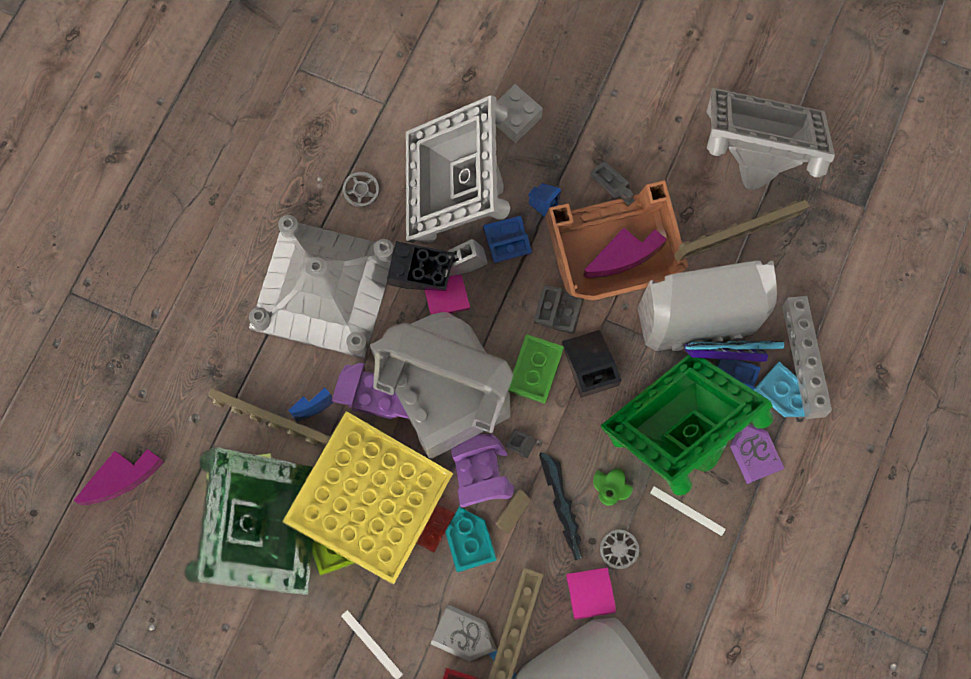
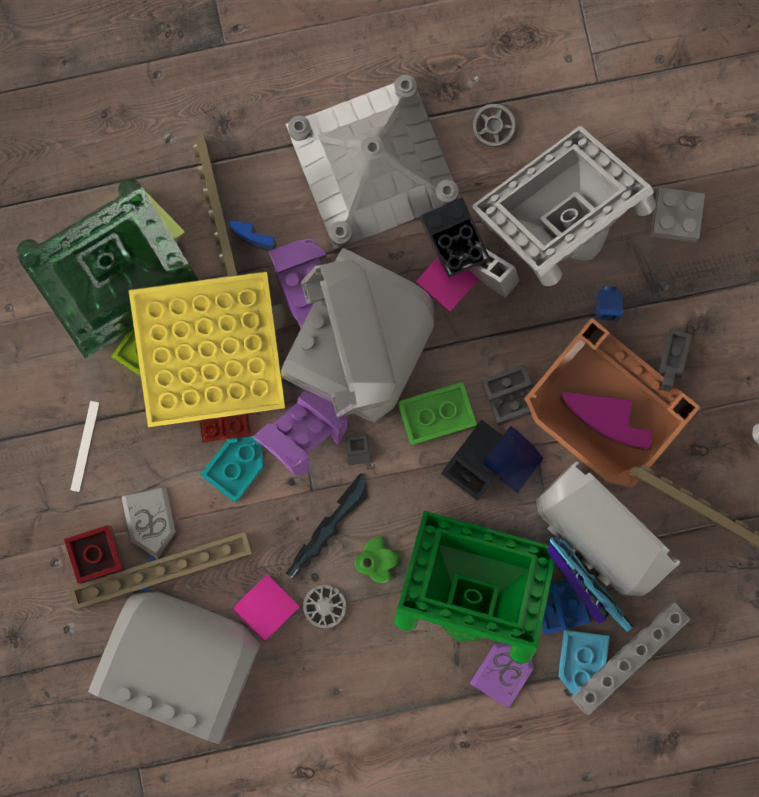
camera: 60 degrees right, 10 degrees up
magenta slope [73,449,164,506] -> none
blue slope [483,216,532,263] -> none
dark tan slope [496,489,531,533] -> none
white sticker [650,486,726,536] -> none
none -> clear blue slope [483,426,543,493]

